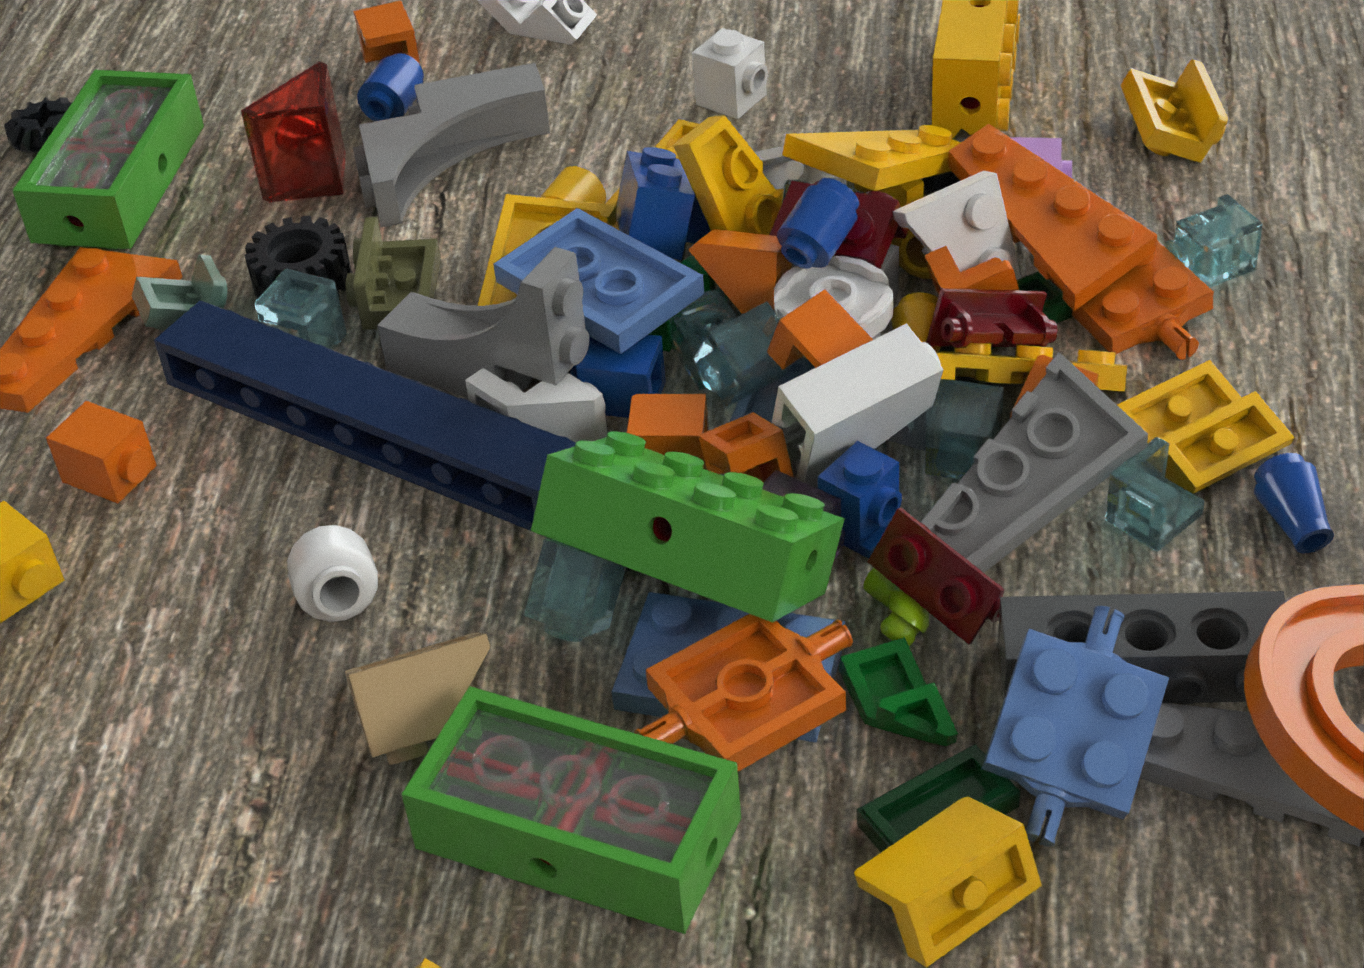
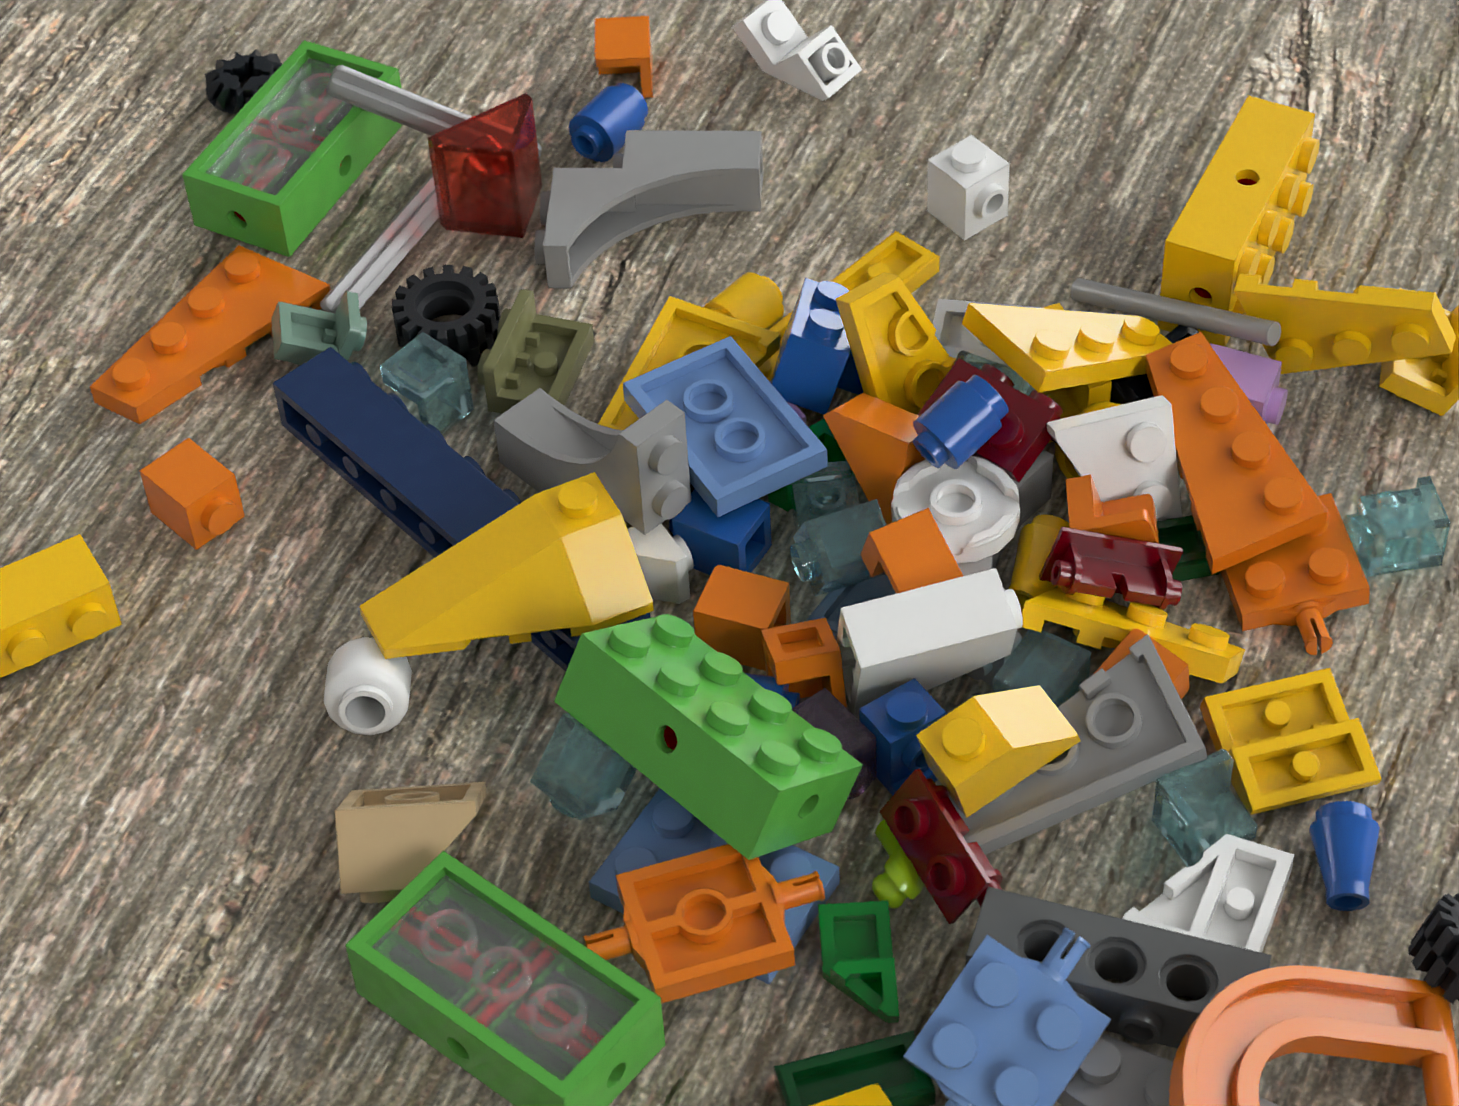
camera: 15 degrees right, 5 degrees up
none -> light grey axle [320,166,463,313]
none -> light grey axle [327,65,542,173]
none -> yellow wedge [359,472,654,659]
none -> yellow slope [916,685,1080,818]
none -> light grey bar [1071,278,1281,346]
none -> white wing [1122,834,1294,953]
none -> yellow wing [1234,273,1456,374]

